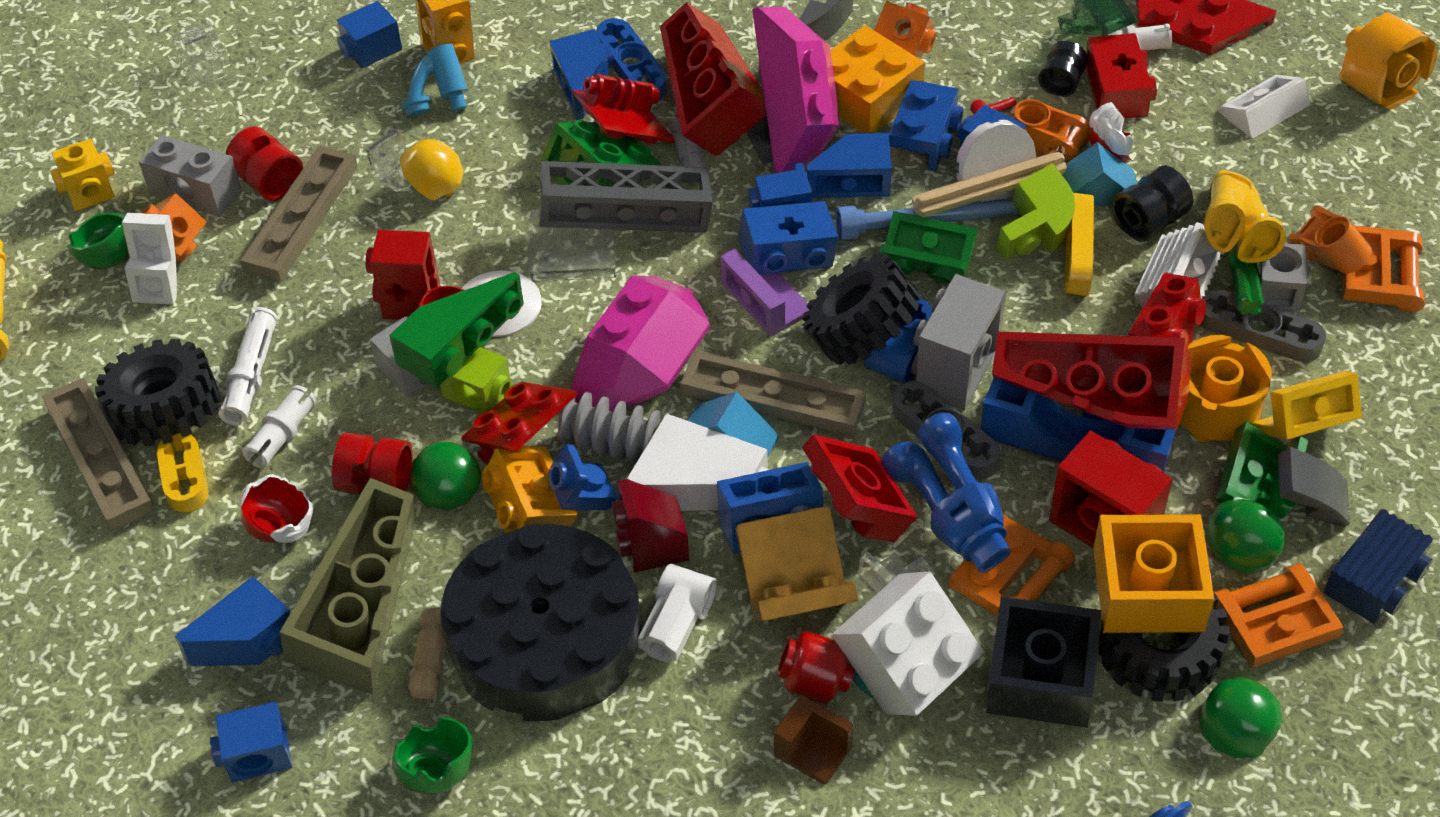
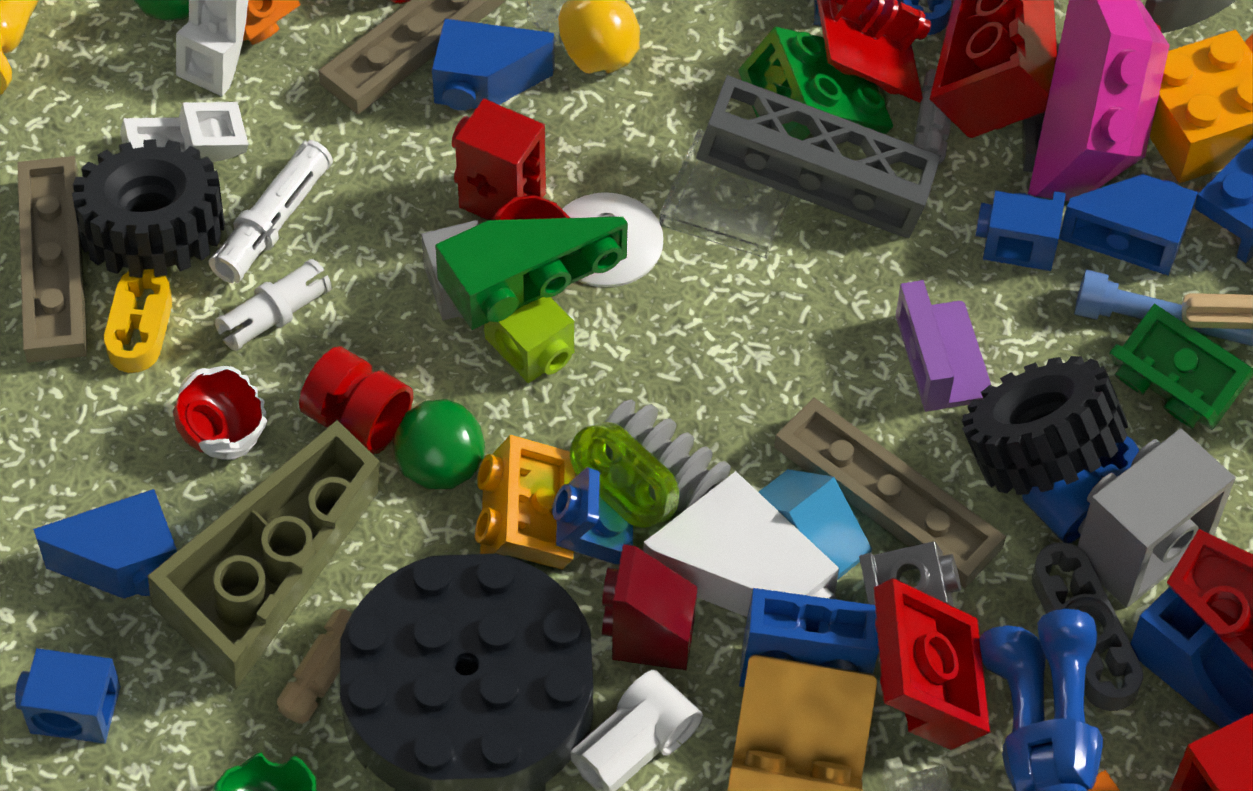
camera: 20 degrees right, 5 degrees up
red hinge [461,382,578,465] -> none
dark pink wedge [570,276,710,412] -> none
blue brick [739,201,838,275] -> none
none -> white slope [120,102,249,162]
none -> blue slope [432,19,555,111]
none -> clear neon green plate [570,422,679,528]
none -> flat silver brick [859,541,961,607]

